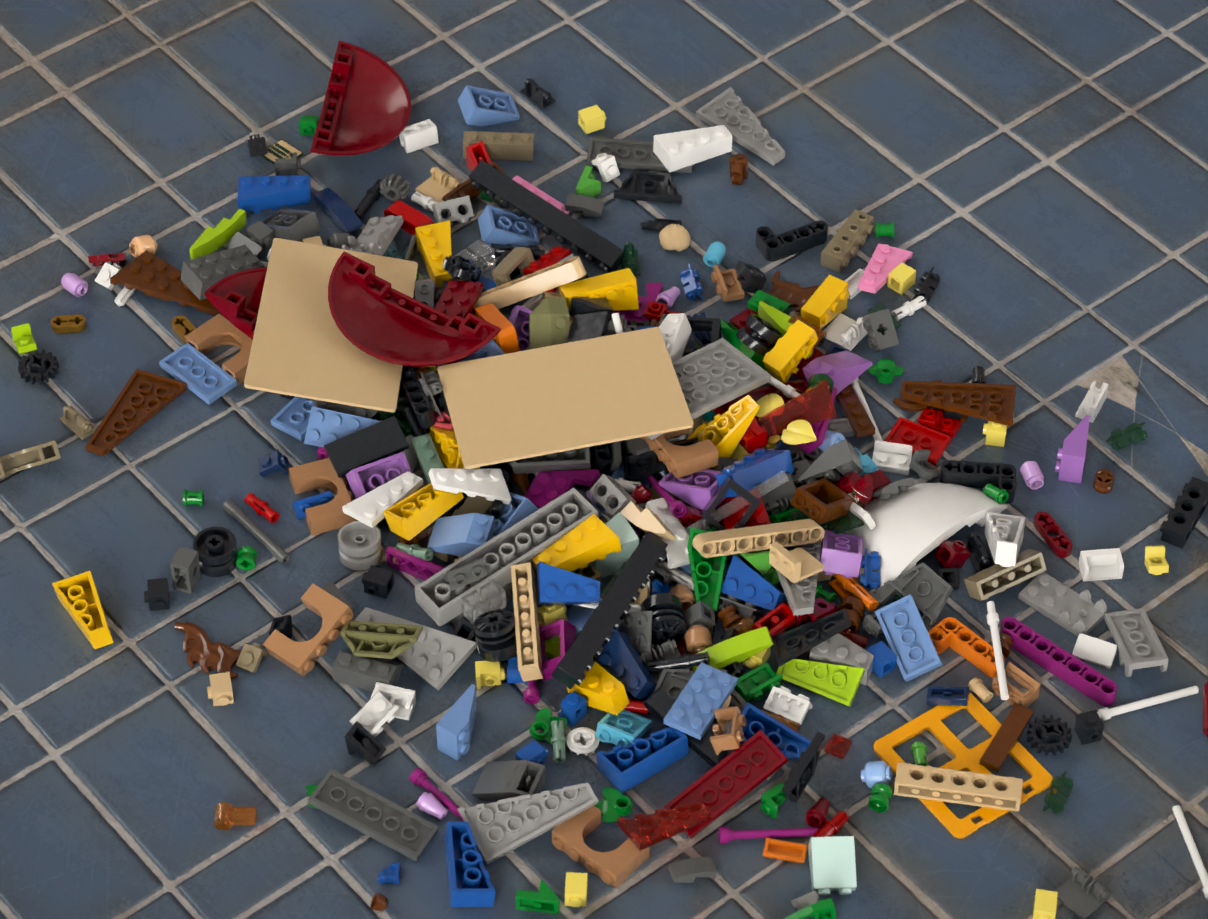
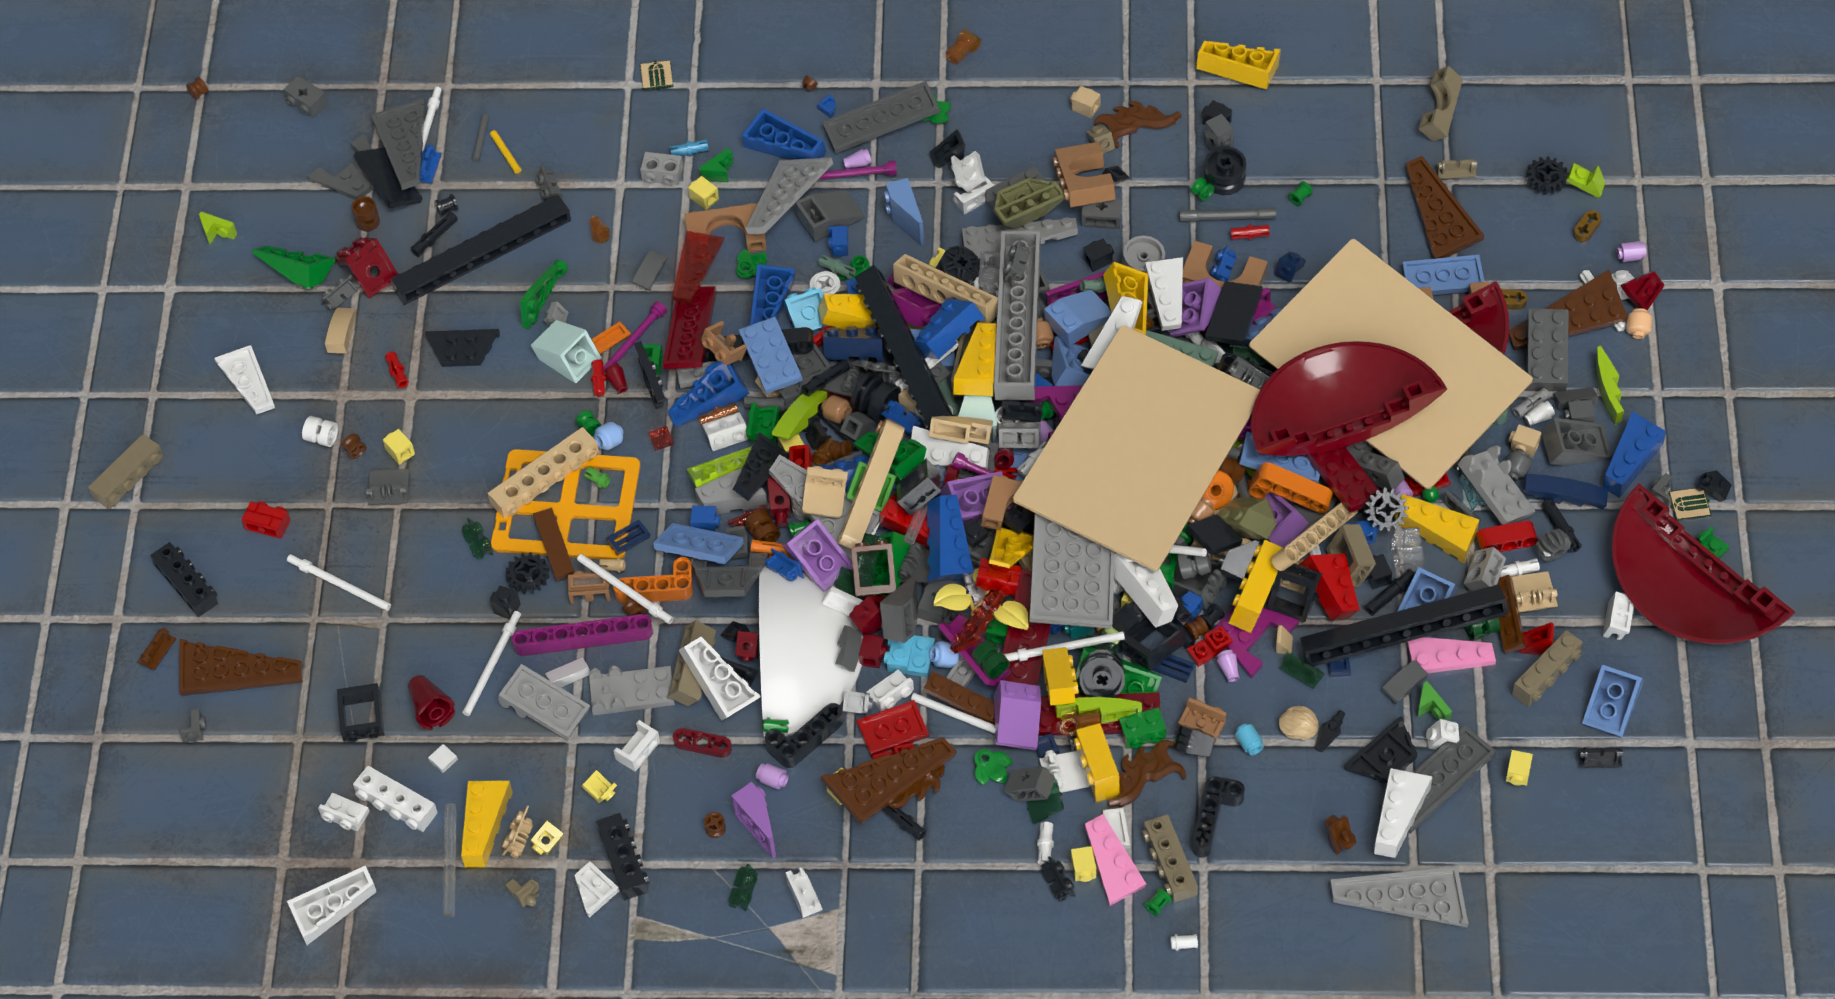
camera: 135 degrees right, 10 degrees up
blue hinge [680,263,704,300] -> none
none -> white pin [1170,934,1198,951]

